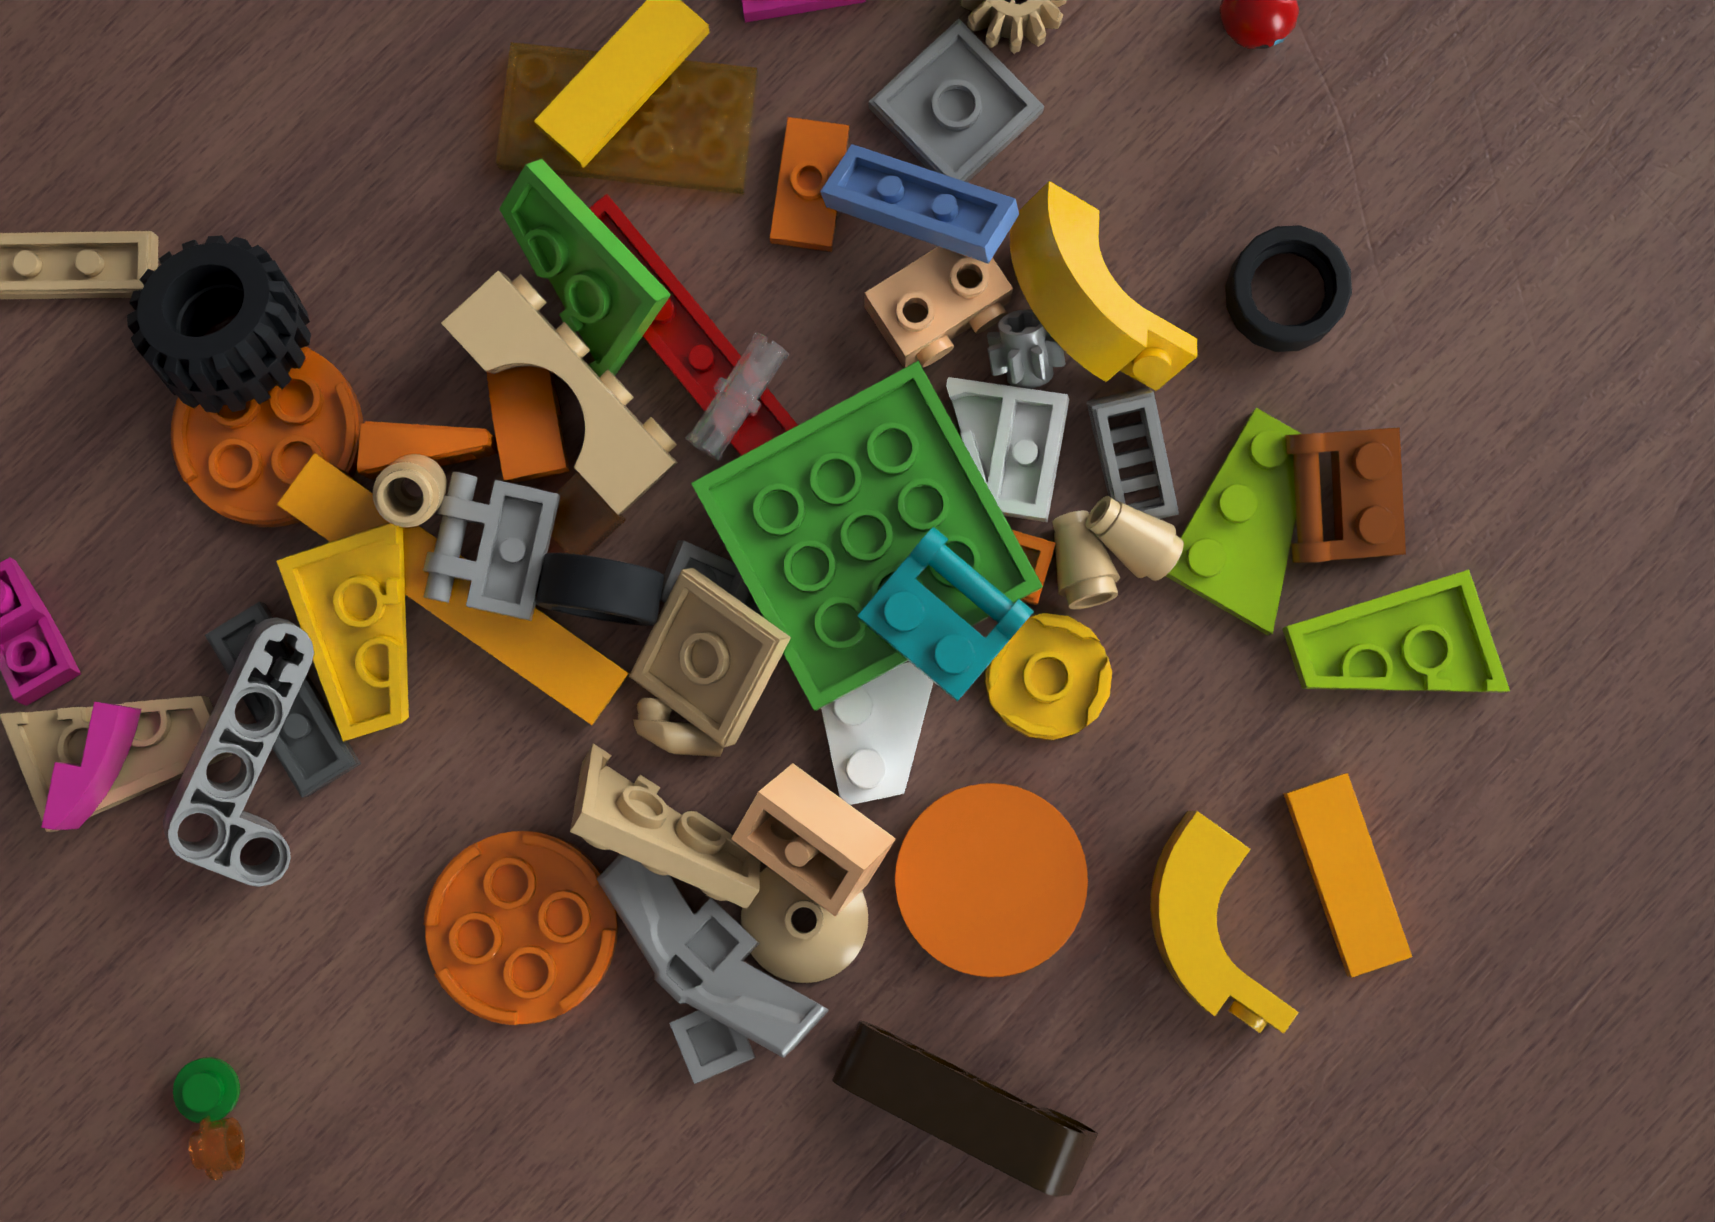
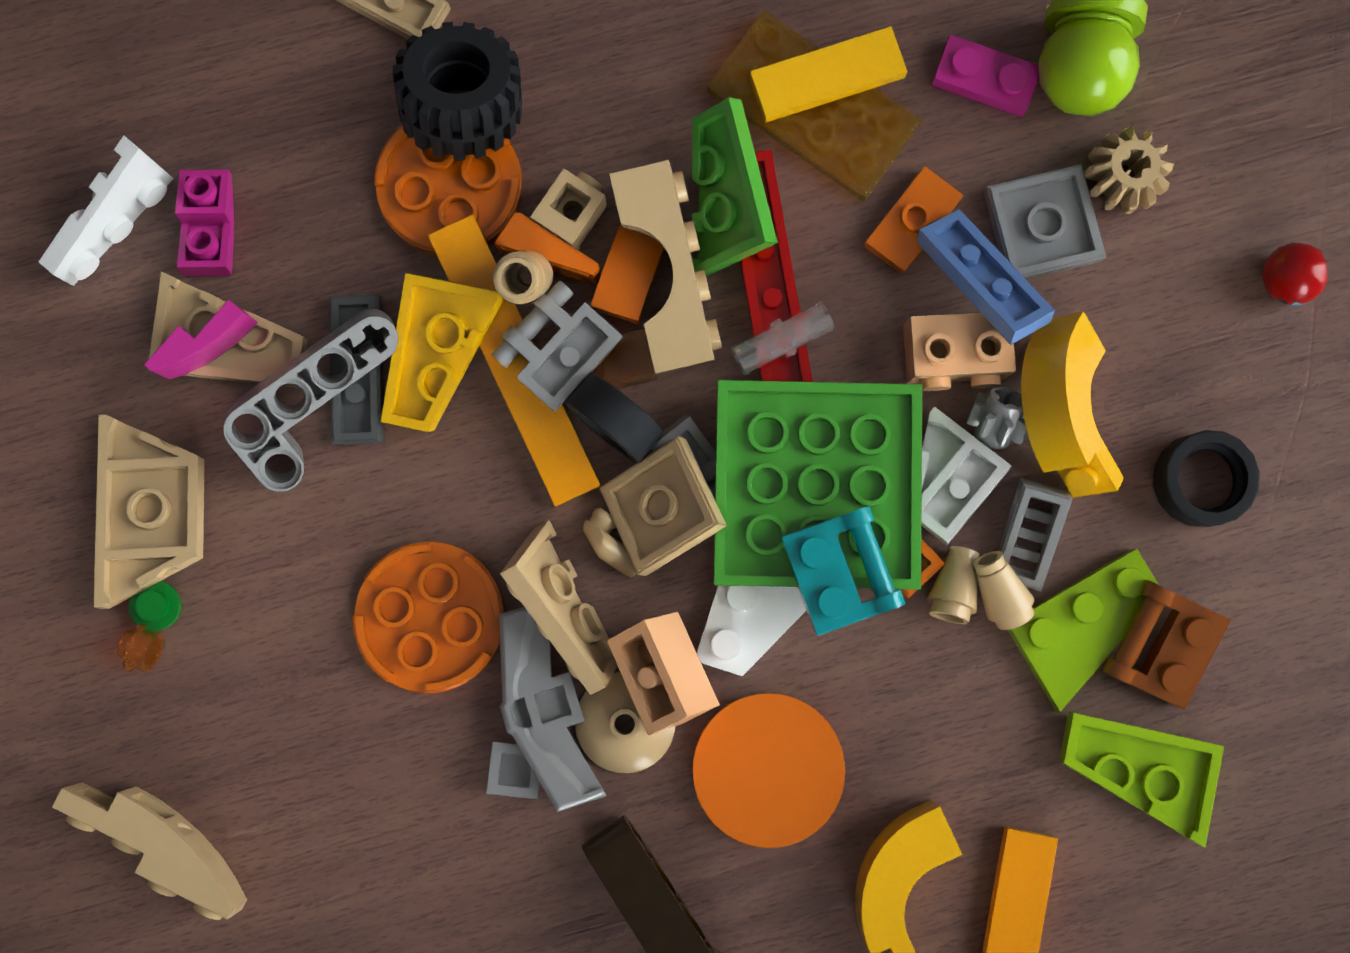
camera: 25 degrees right, 0 degrees up
yellow tile [984,613,1112,740] -> none
none -> tan wing [94,415,205,609]
none -> tan brick [530,168,607,251]

